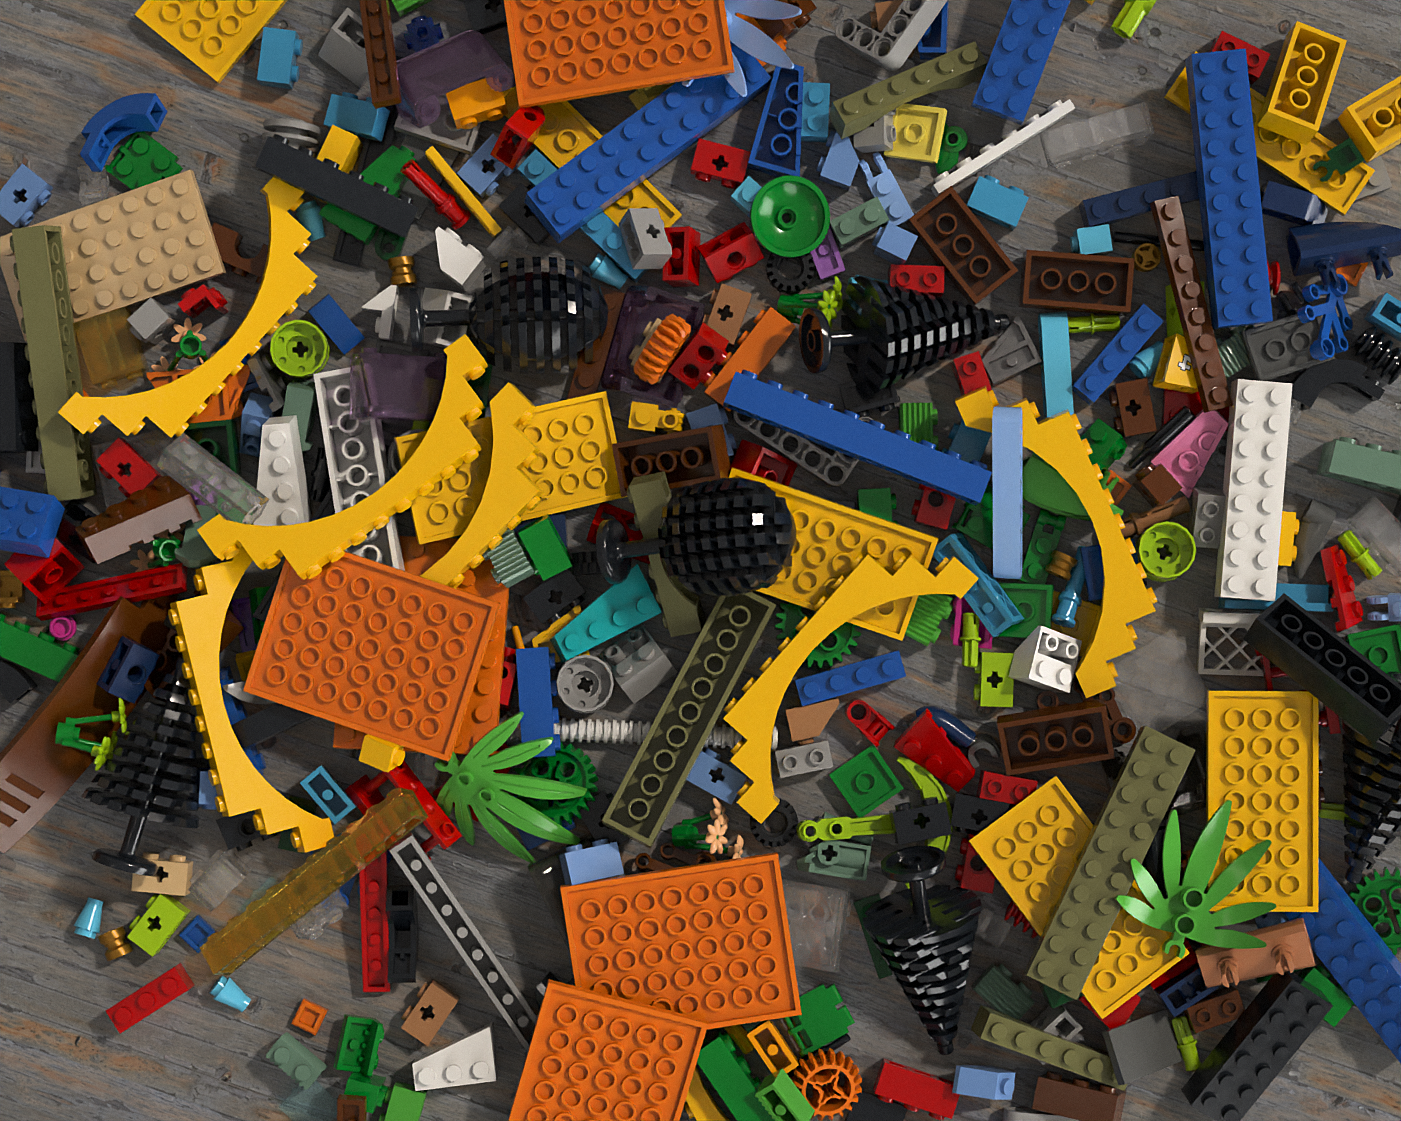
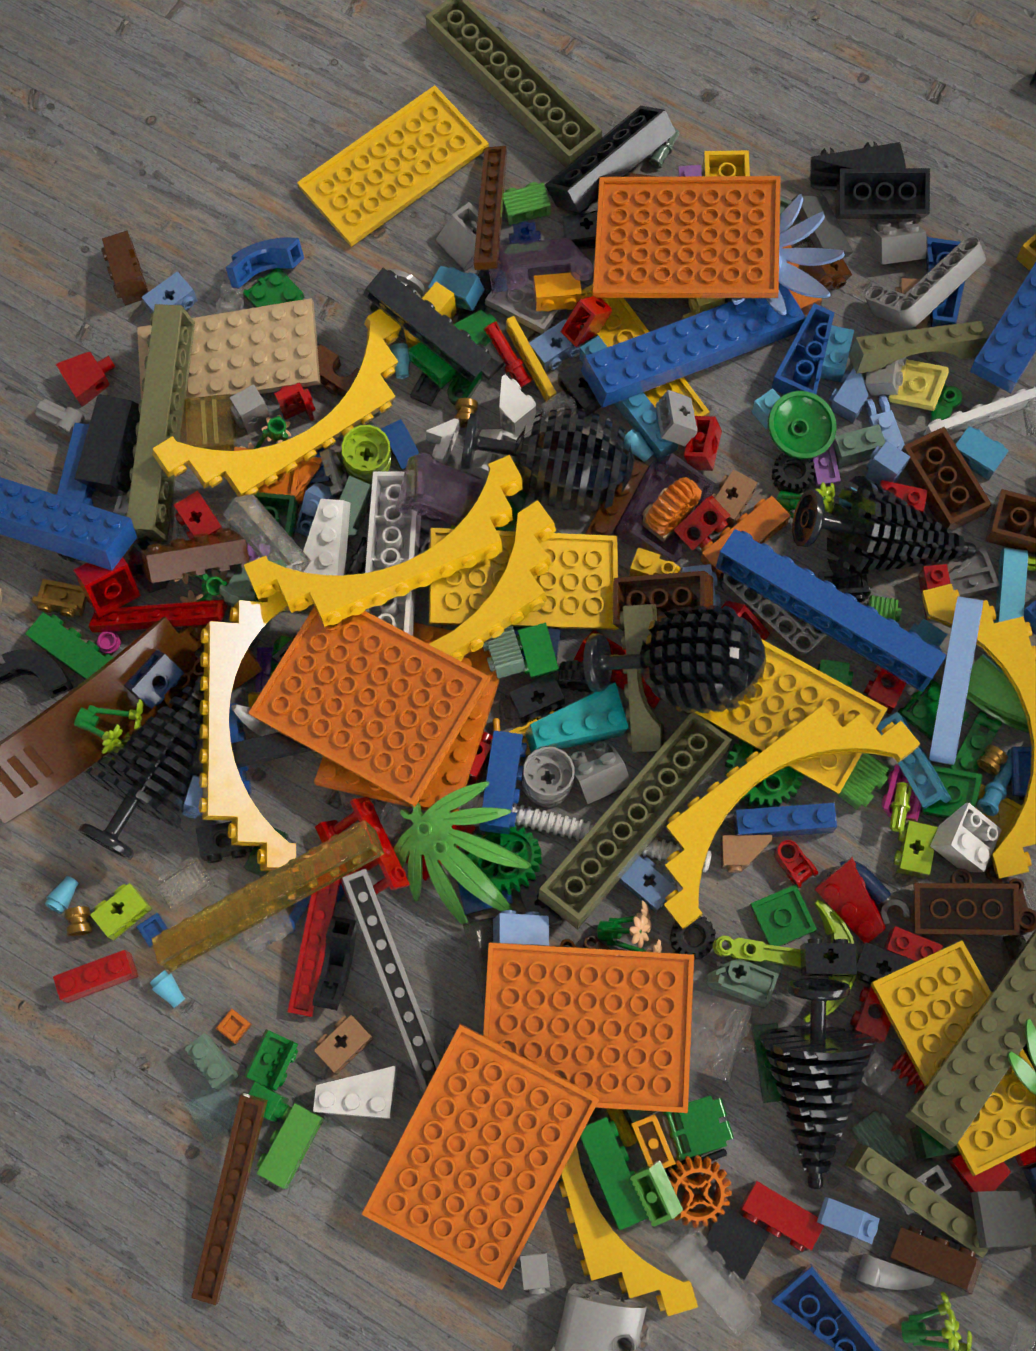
camera: 20 degrees right, 15 degrees down
tan brick [131,852,193,896] -> none
dark azure brick [257,27,303,89] -> none
dark azure brick [300,765,357,824] -> none
yellow brick [358,734,406,773] -> none
red brick [691,138,751,189] -> none
red brick [697,222,764,283] -> none
light grey brick [774,739,833,778] -> none

